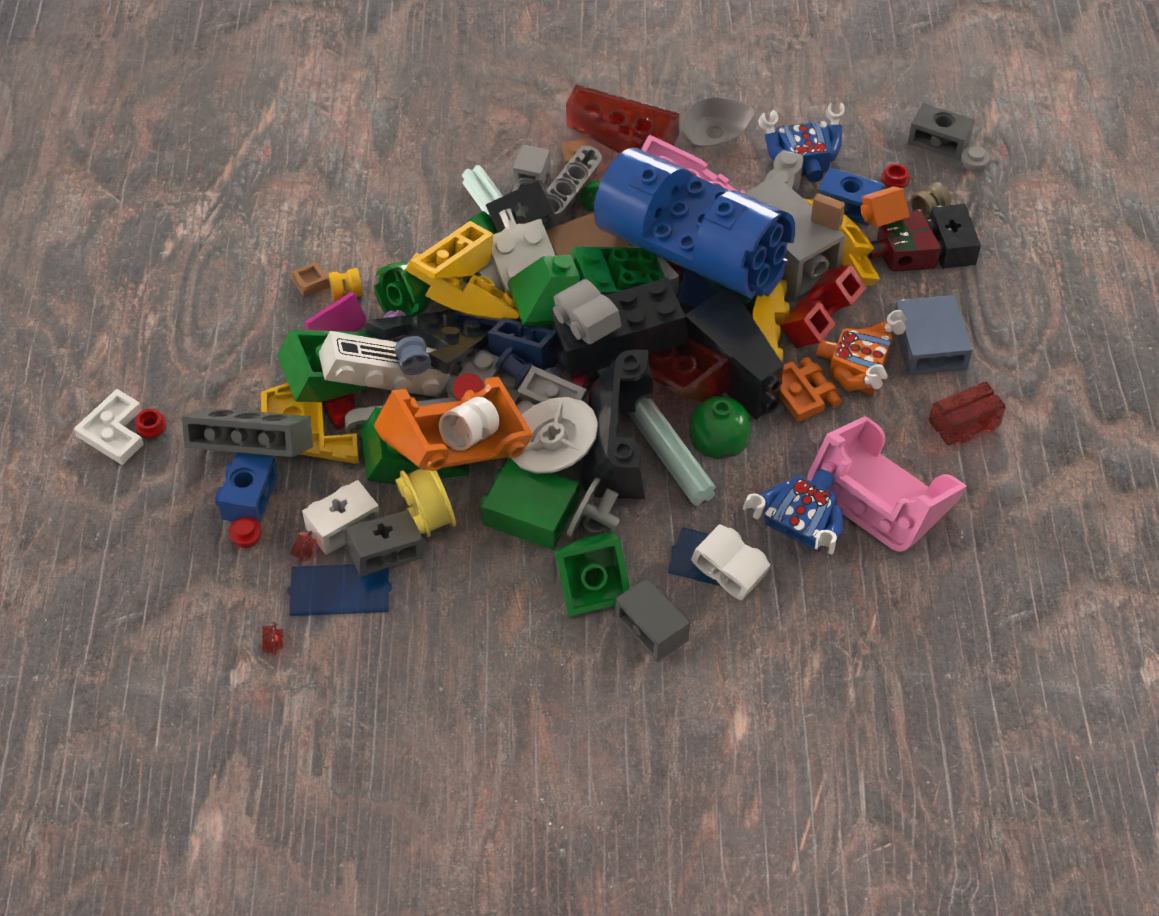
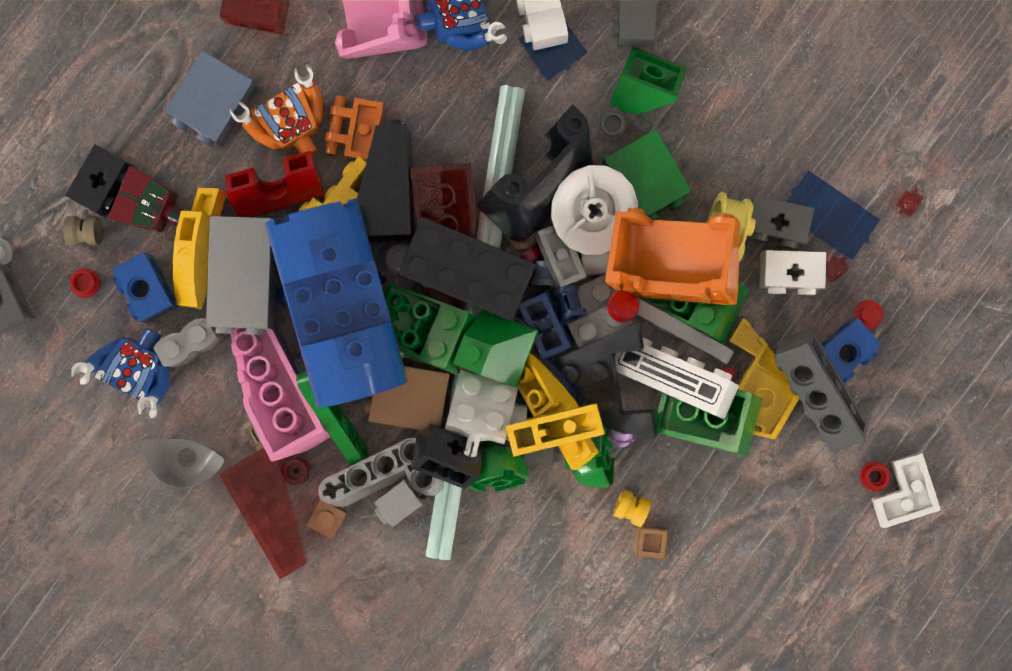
camera: 140 degrees left, 35 degrees up
dark pink slope [305,292,367,332] -> none
sand blue wheel [395,336,431,375] -> none
white wheel [439,397,499,451] -> none
light grey brick [553,279,622,344] -> none
light grey shield [566,477,621,537] -> none
green cylinder [689,396,751,459] -> none
medium nougat tile [811,193,845,231] -> none
orange brick [860,186,910,227] -> none

